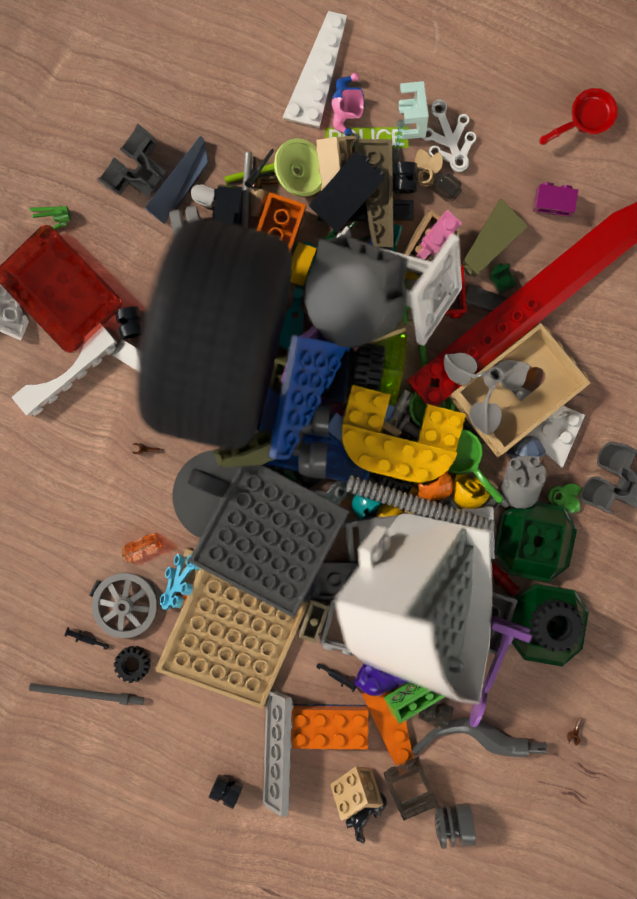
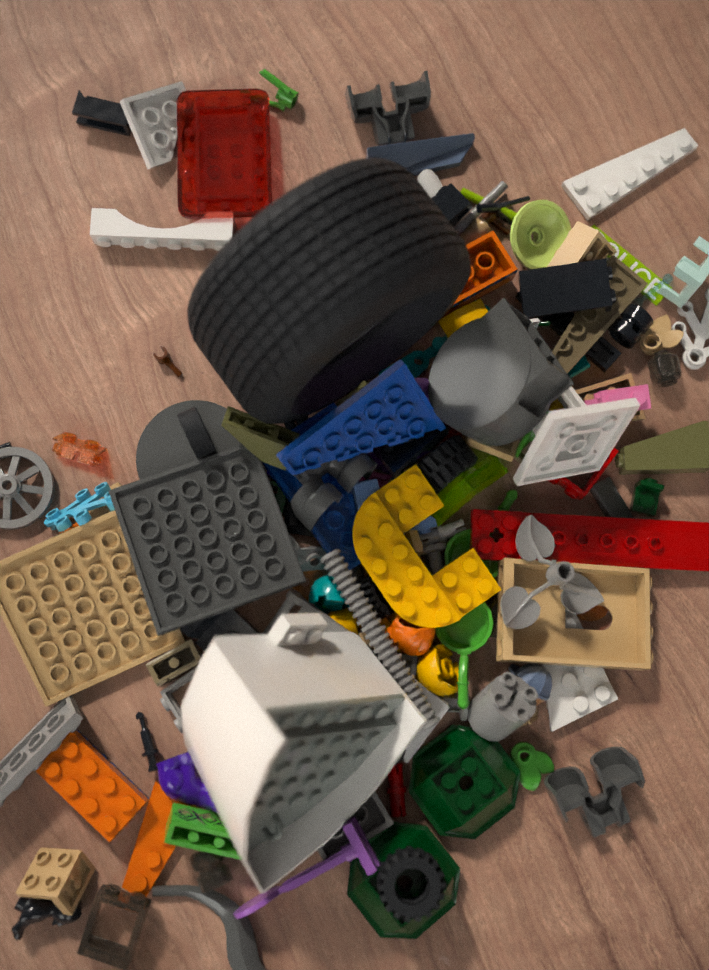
camera: 35 degrees right, 10 degrees down
bright pink piece [332,73,364,136] -> none

